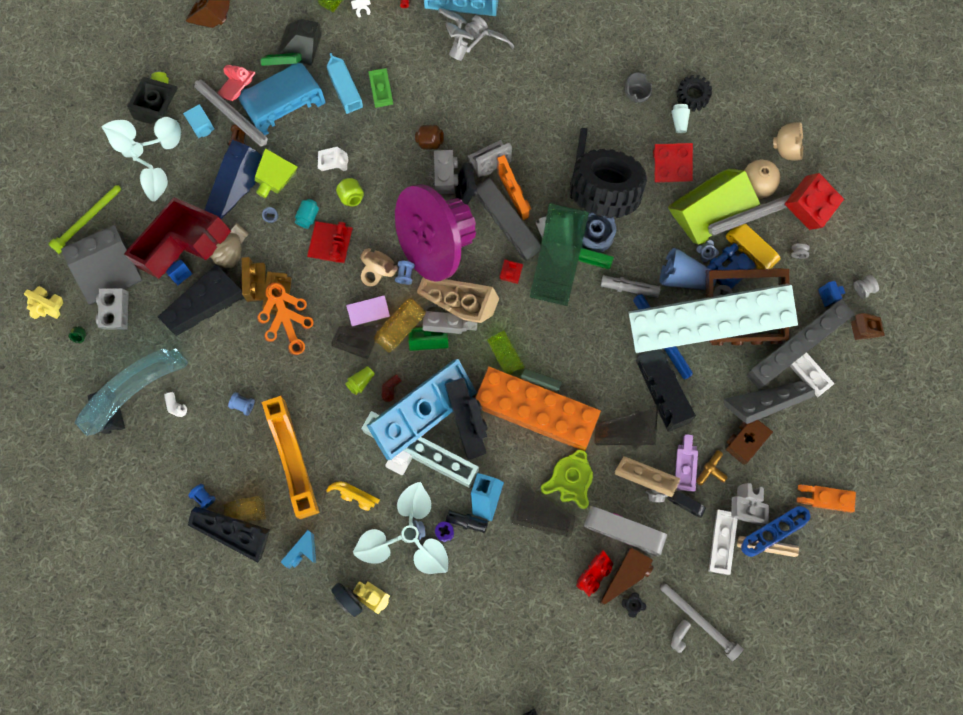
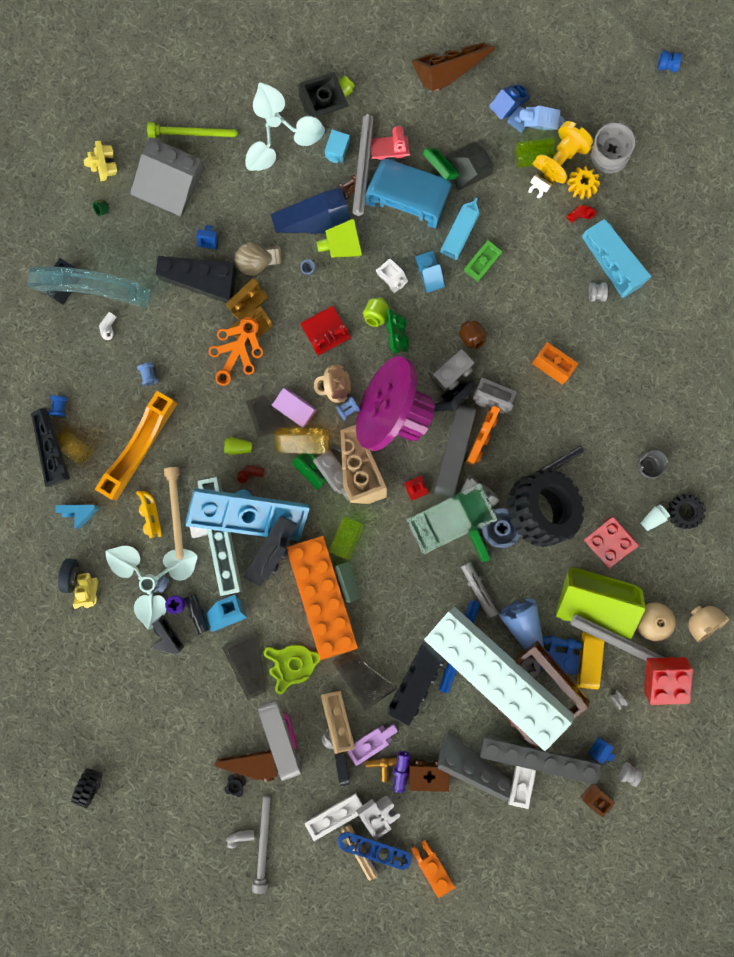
camera: 50 degrees right, 10 degrees up
light grey brick [96,288,129,330] -> none
dark red piece [124,197,231,279] -> none
teal brick [295,199,319,229] -> none
light grey plant [438,8,514,61] -> none
red hinge [576,550,614,597] -> none
sand blue plate [696,239,719,262] -> none
none -> black slope [150,615,184,654]
none -> tan piece [164,467,184,560]
none -> green hinge [386,309,409,354]
none -> dark purple pin [392,751,410,793]
none -> dark azure slope [415,251,445,293]
none -> orange hinge [531,342,579,385]

